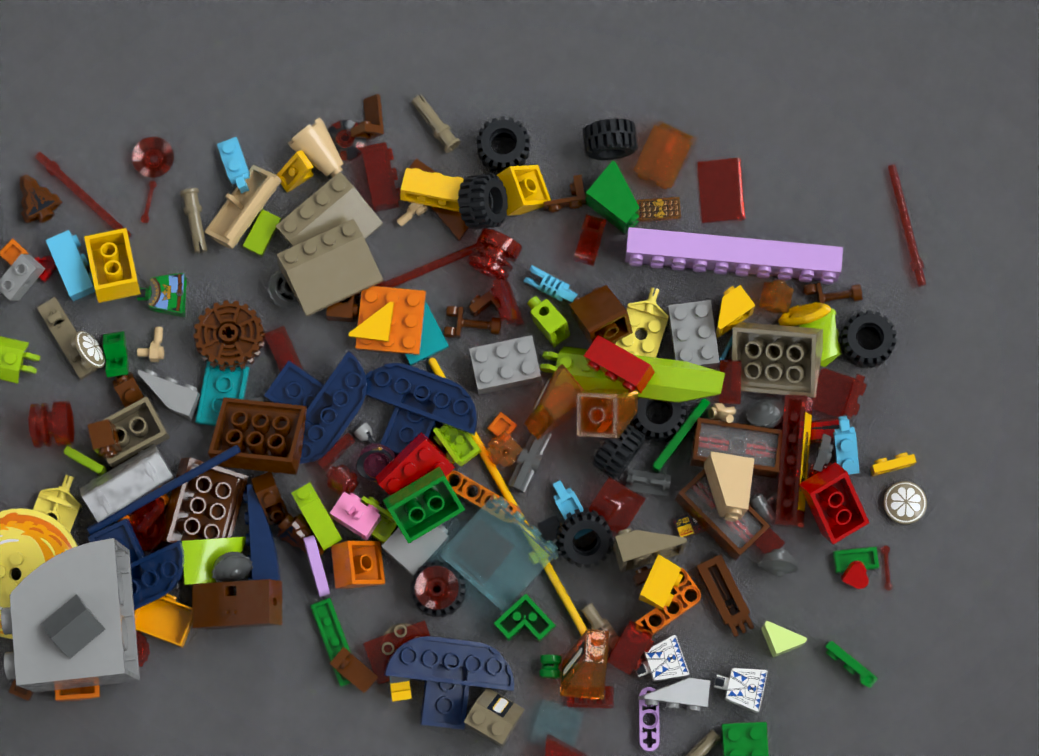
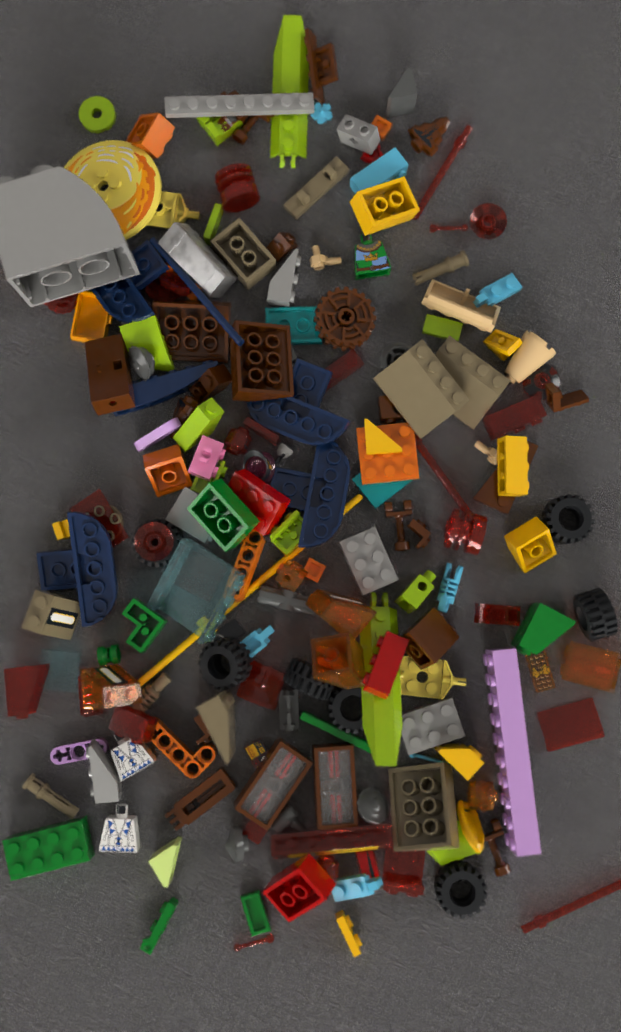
camera: 75 degrees right, 5 degrees up
dark grey slope [41,594,105,658] -> none
dark tan dish [71,331,106,369] -> none
reddish brown brick [87,419,121,458] -> none
green slope [103,331,129,378] -> none
green tile [310,598,352,687] -> none
reddish brown bracket [329,647,378,693] -> none
dark tan pin [411,94,461,153] -> none
black tyre [458,174,508,229] -> none
clear red slope [490,279,524,326] -> none
reddish brown bracket [543,175,586,213] -> none
yellow slope [638,554,683,610] -> none
tan slope [704,451,754,522] -> none
tan piece [708,403,736,423] -> none
clear red tile [719,360,742,404] -> none
dark grey plate [813,433,834,472] -> none
red tile [841,560,869,589] -> none
dish [883,481,927,525] -> none

